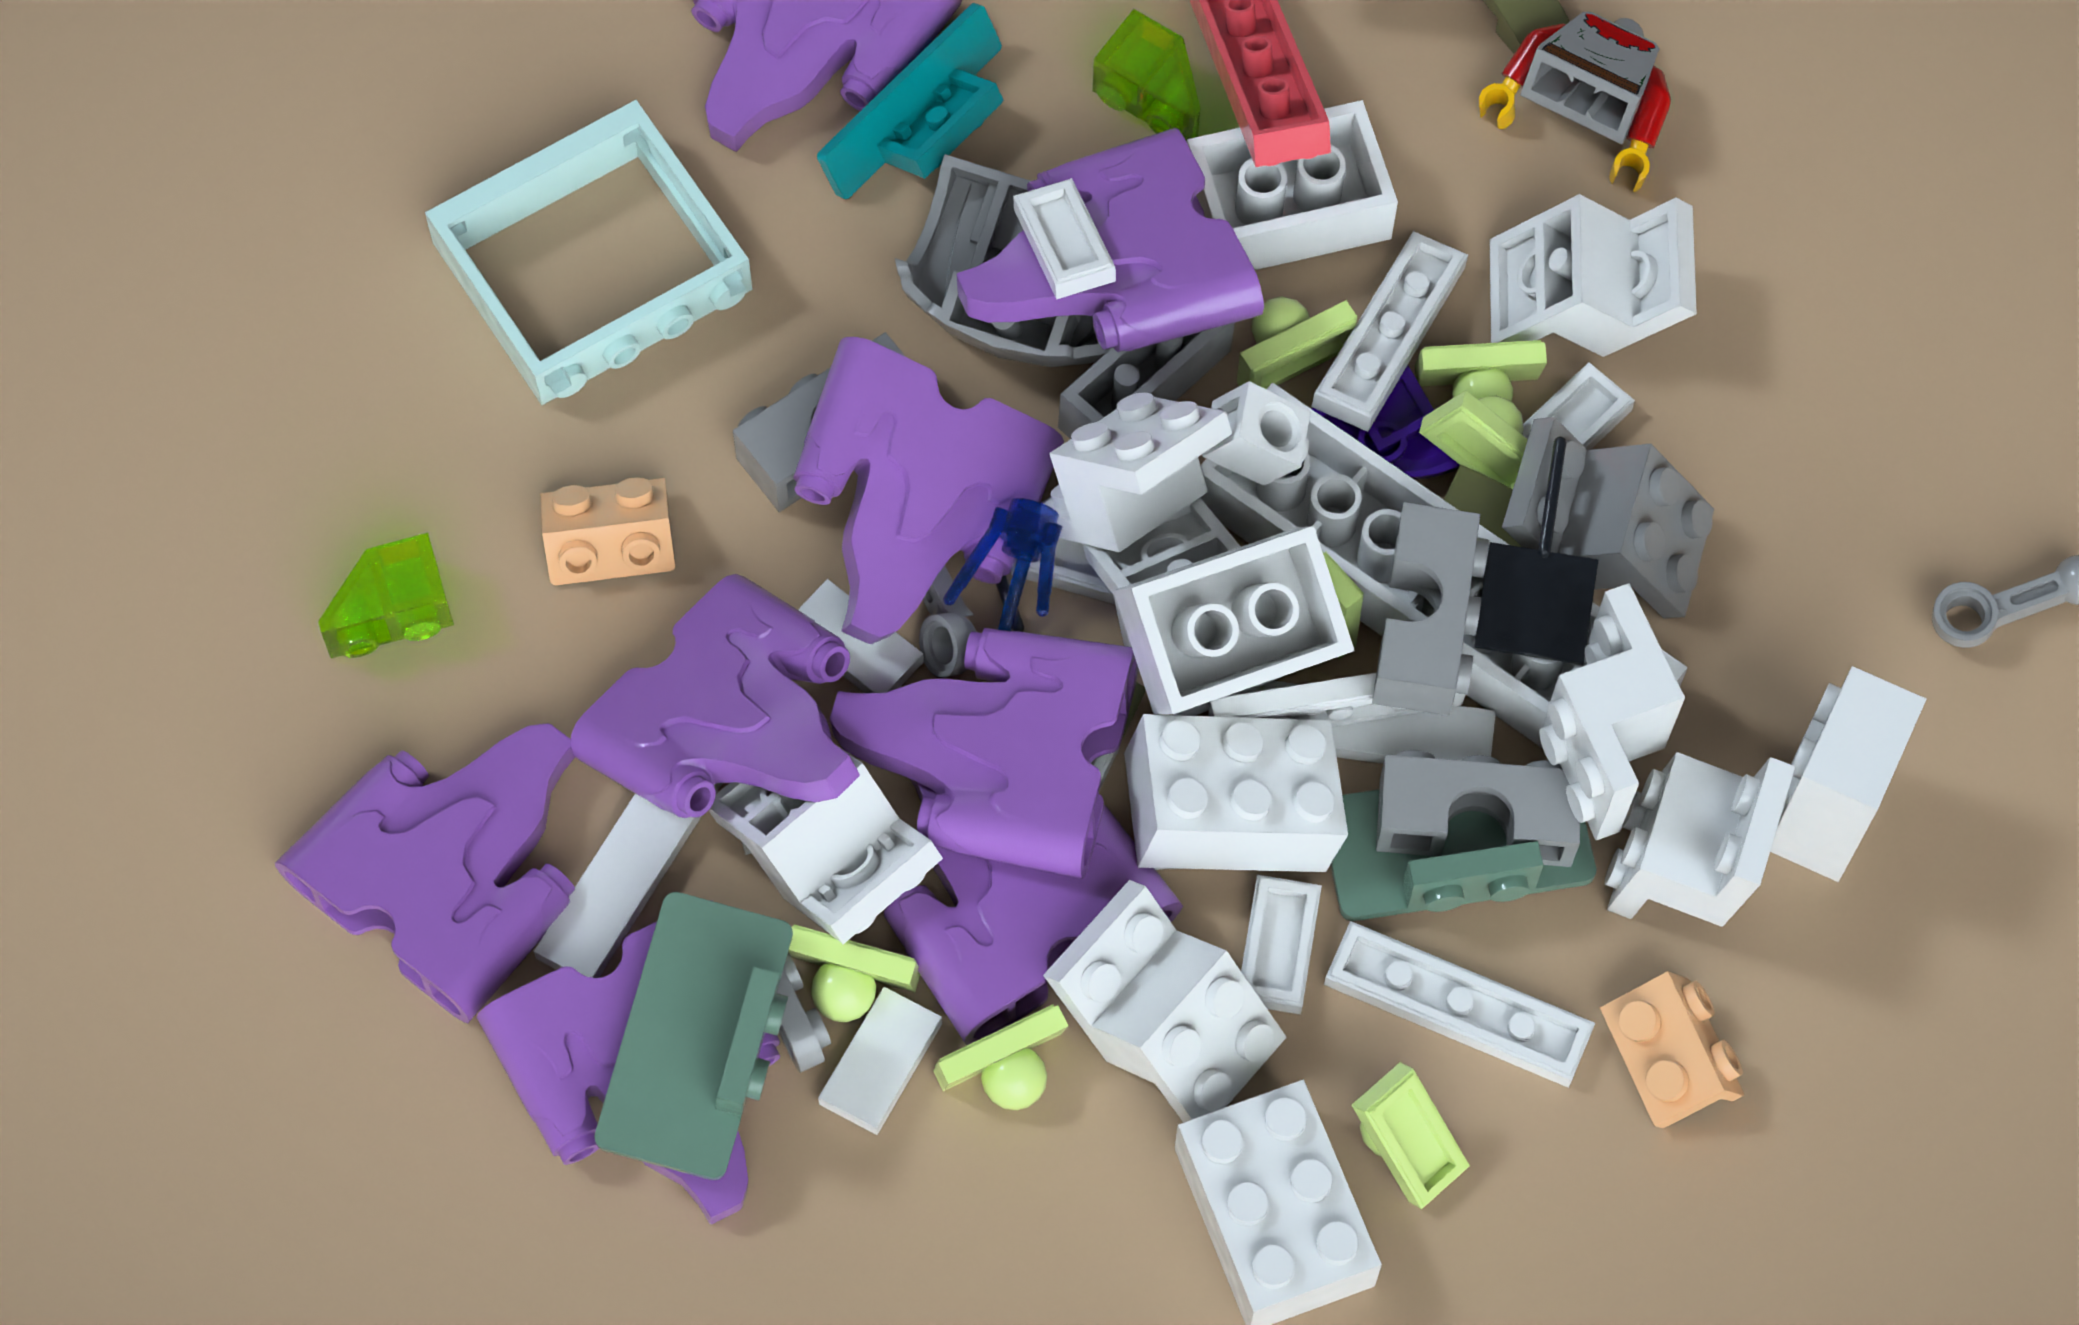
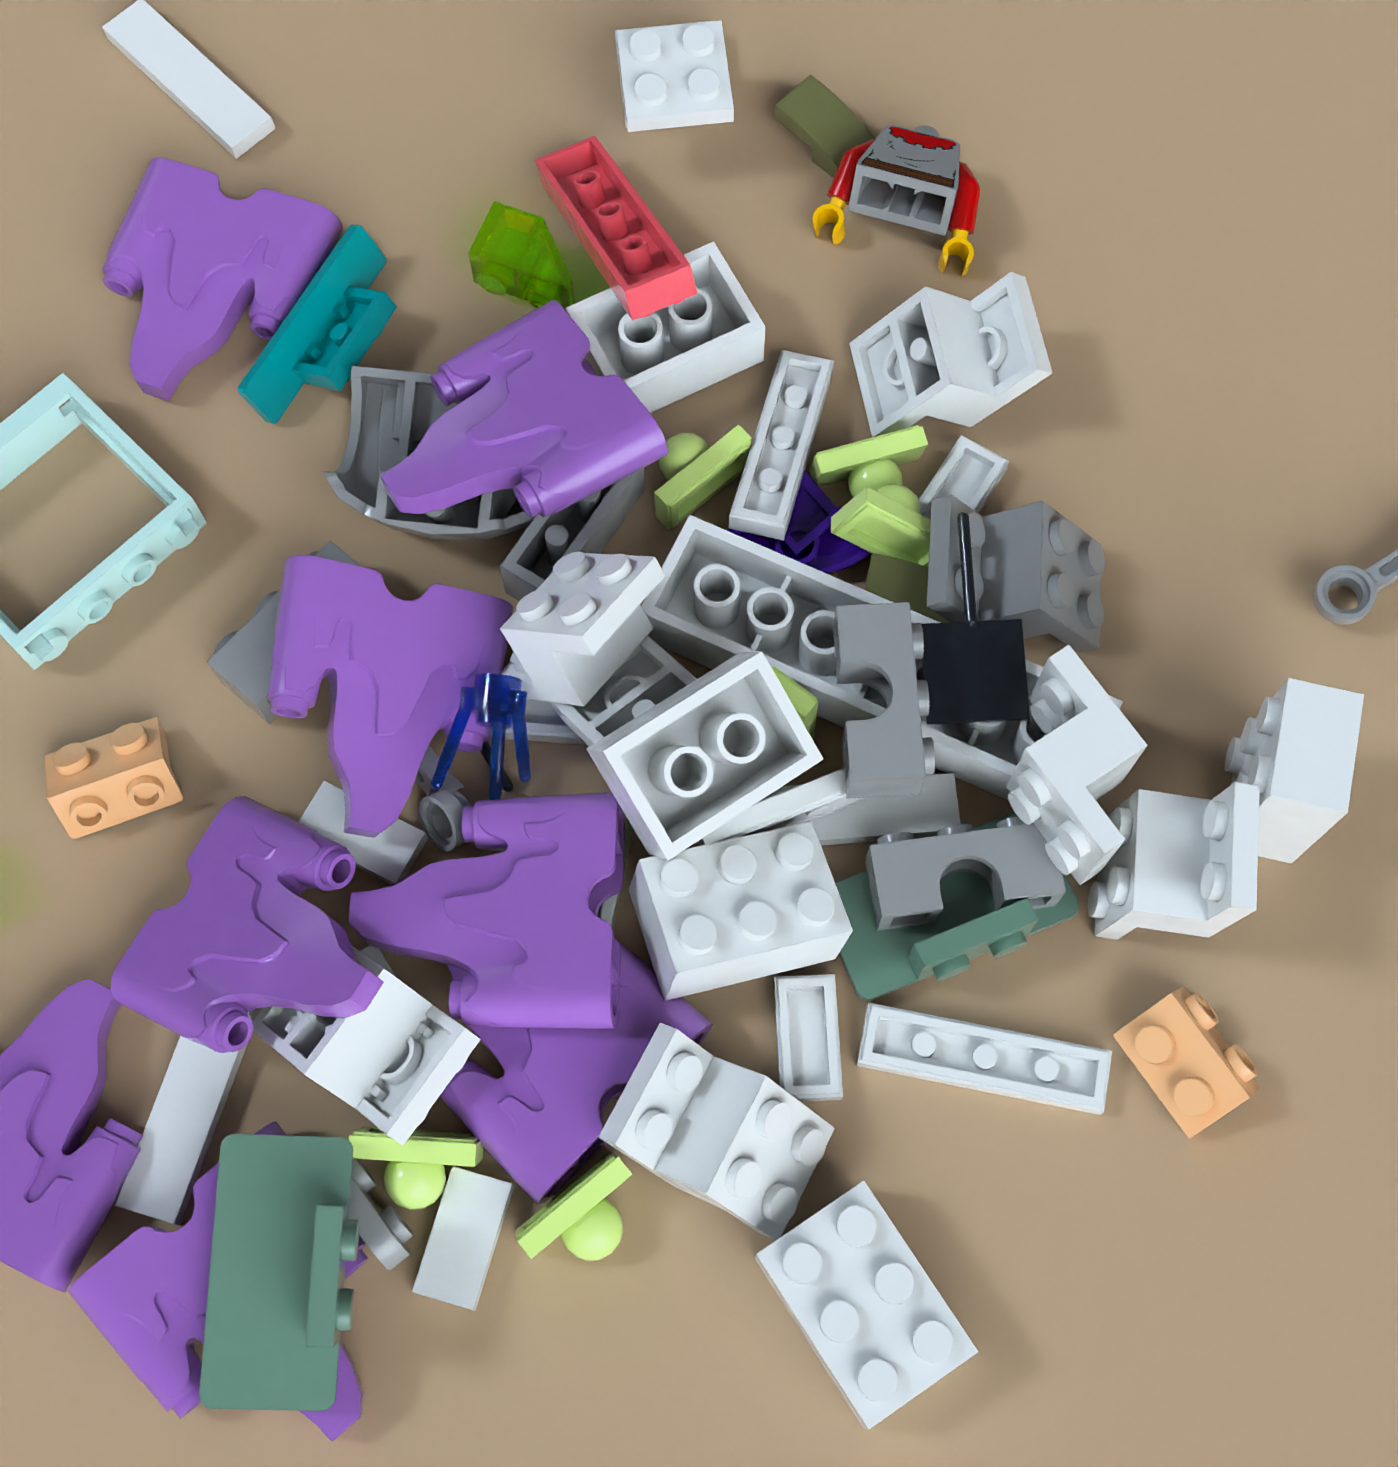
camera: 10 degrees left, 5 degrees up
white tile [1013,178,1116,299] -> none
white brick [1202,381,1311,486] -> none
yellowish green tile [1351,1062,1470,1209] -> none

